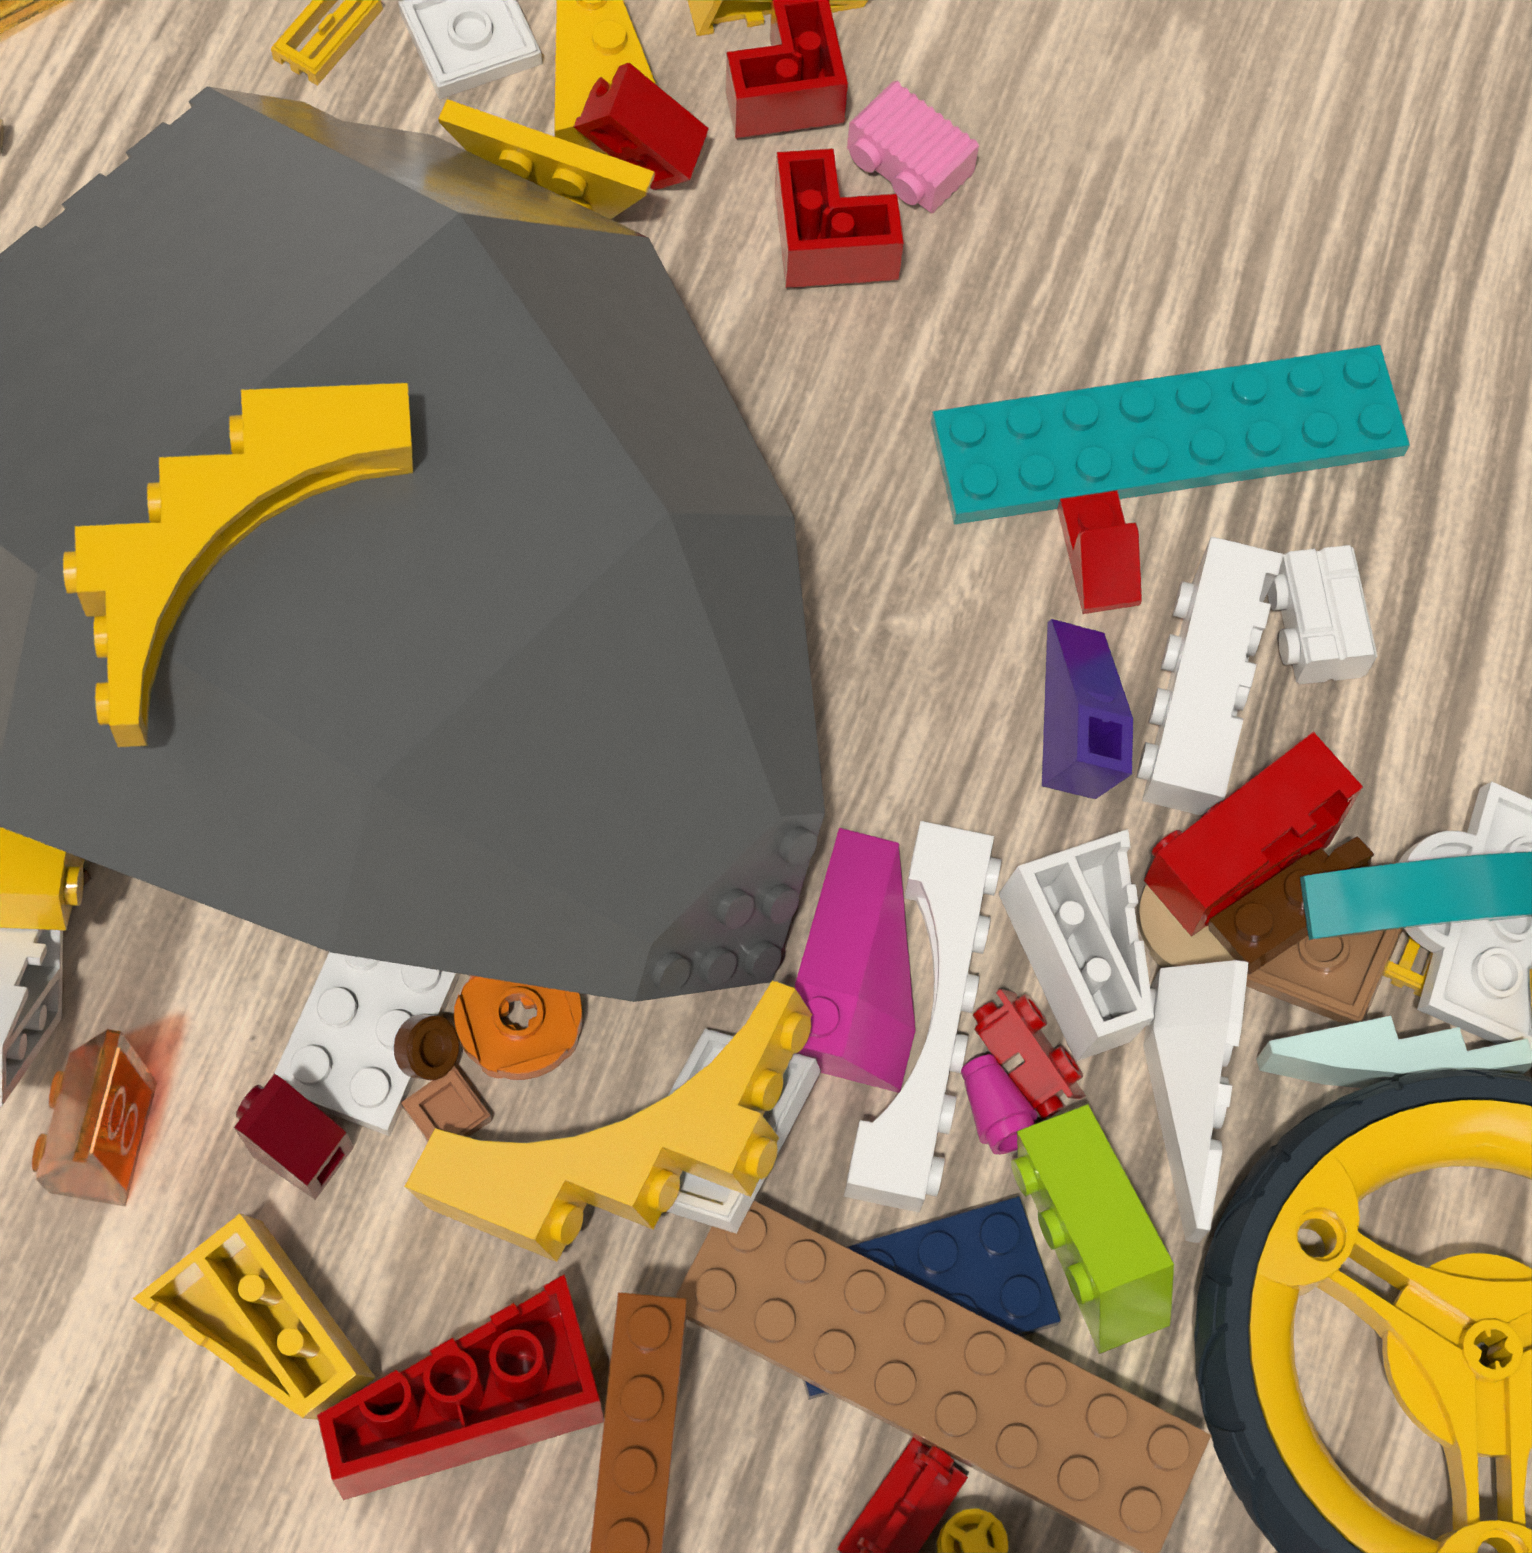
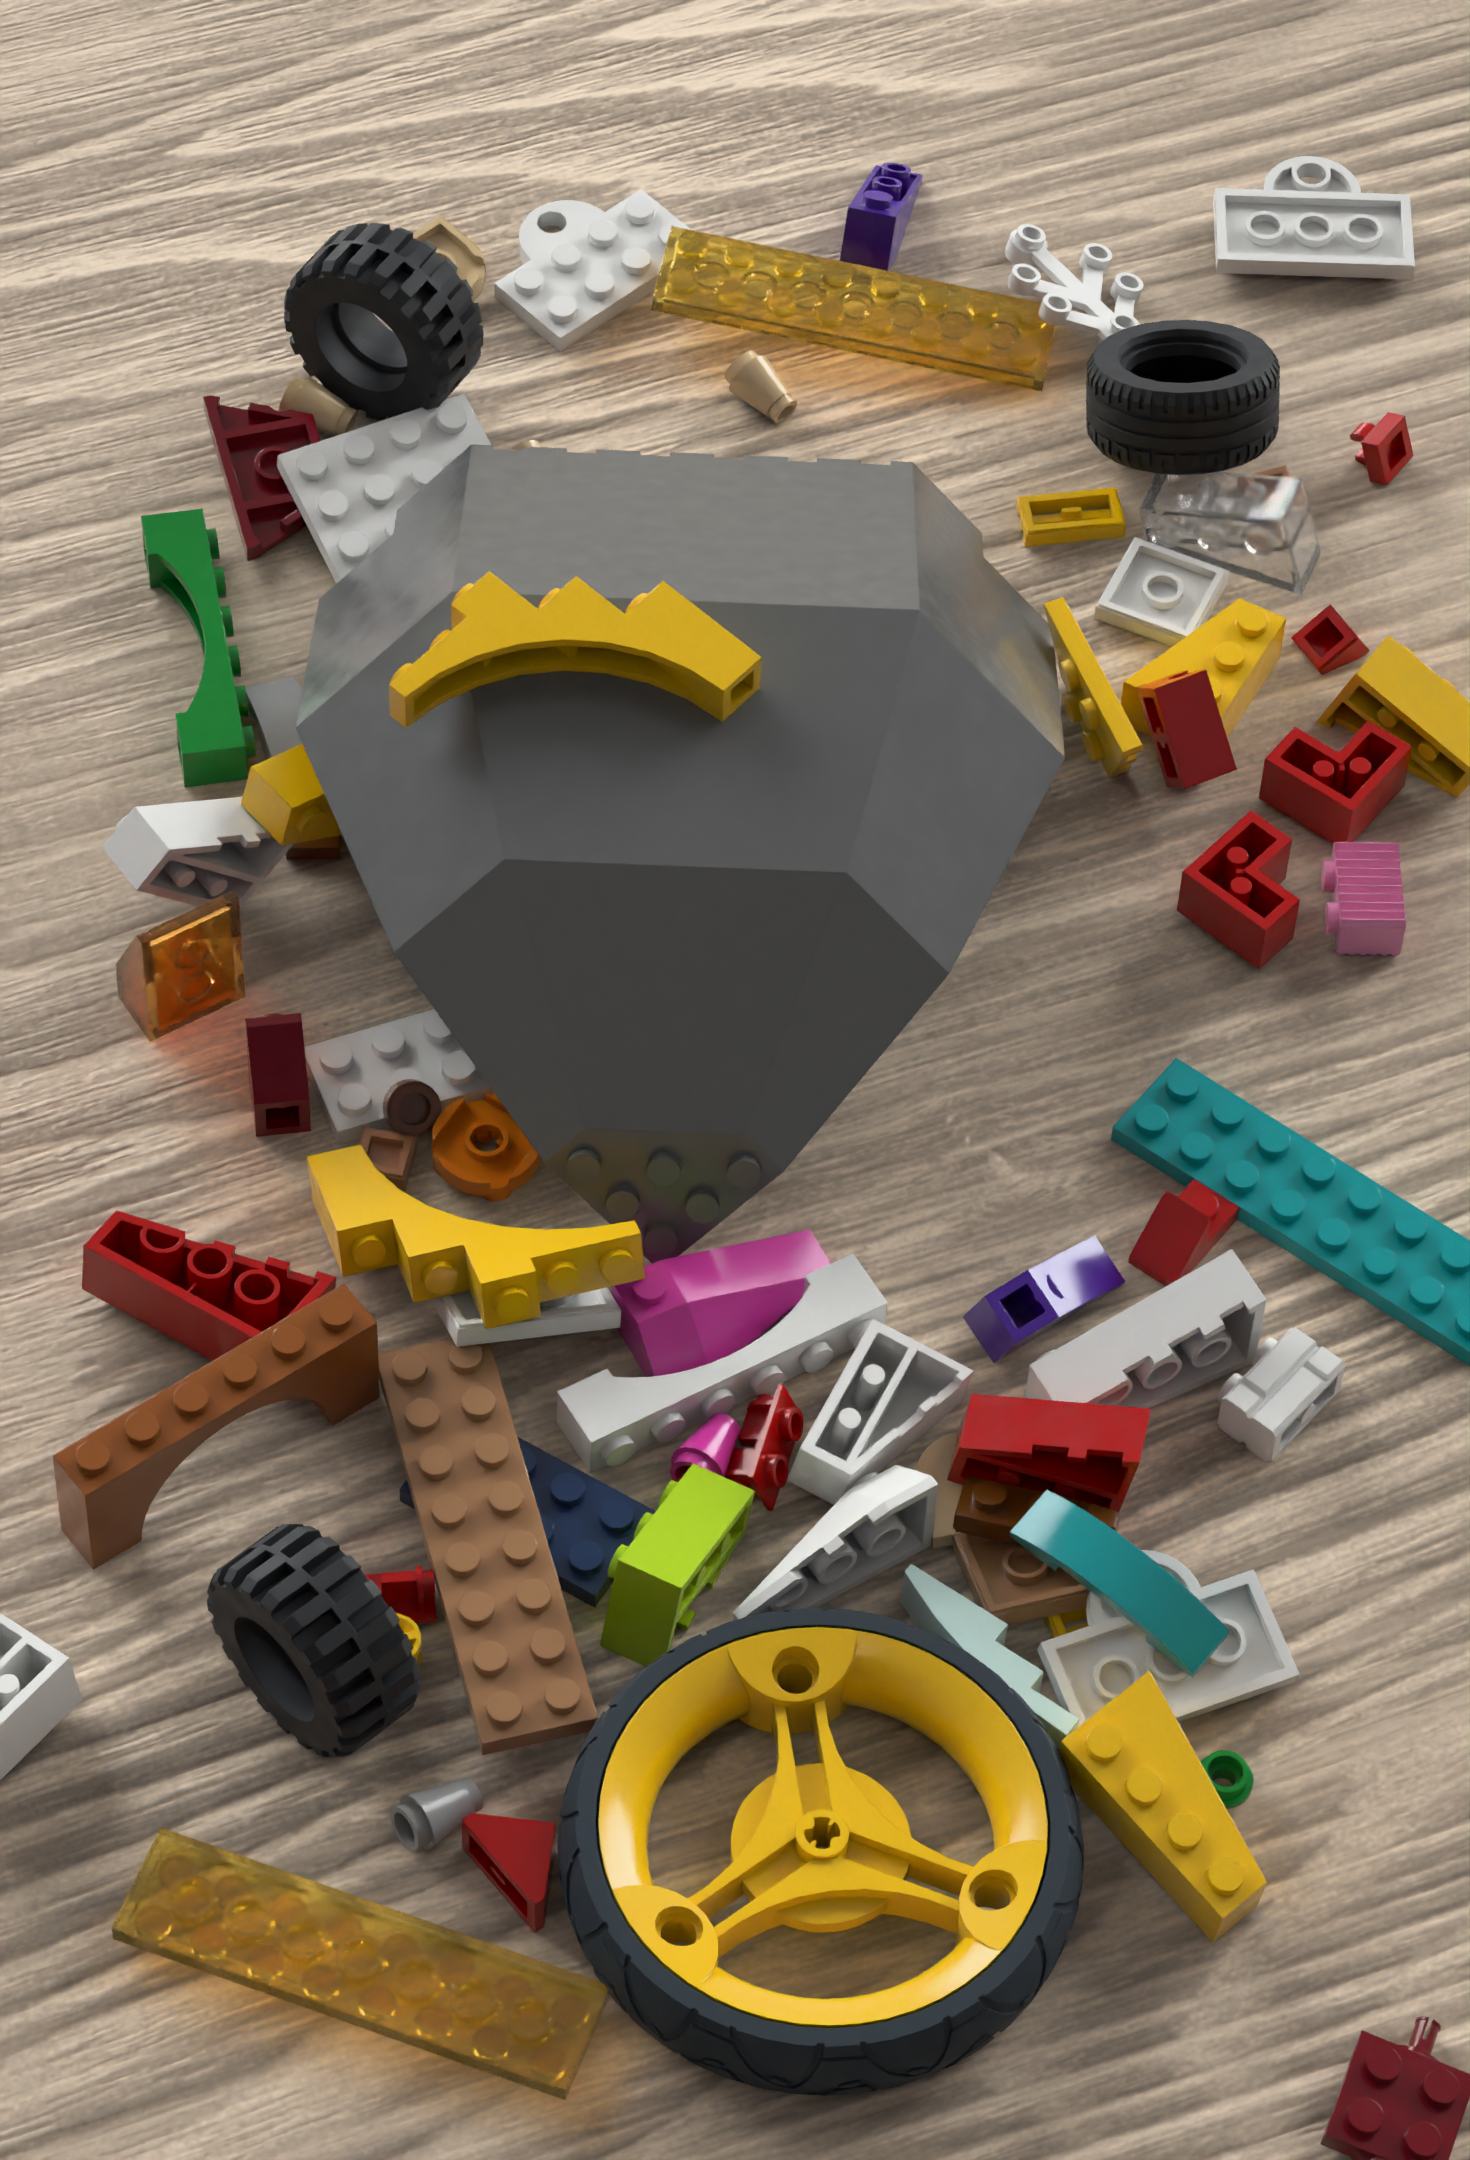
camera: 50 degrees right, 15 degrees down
yellow wedge [132,1213,376,1420] -> none

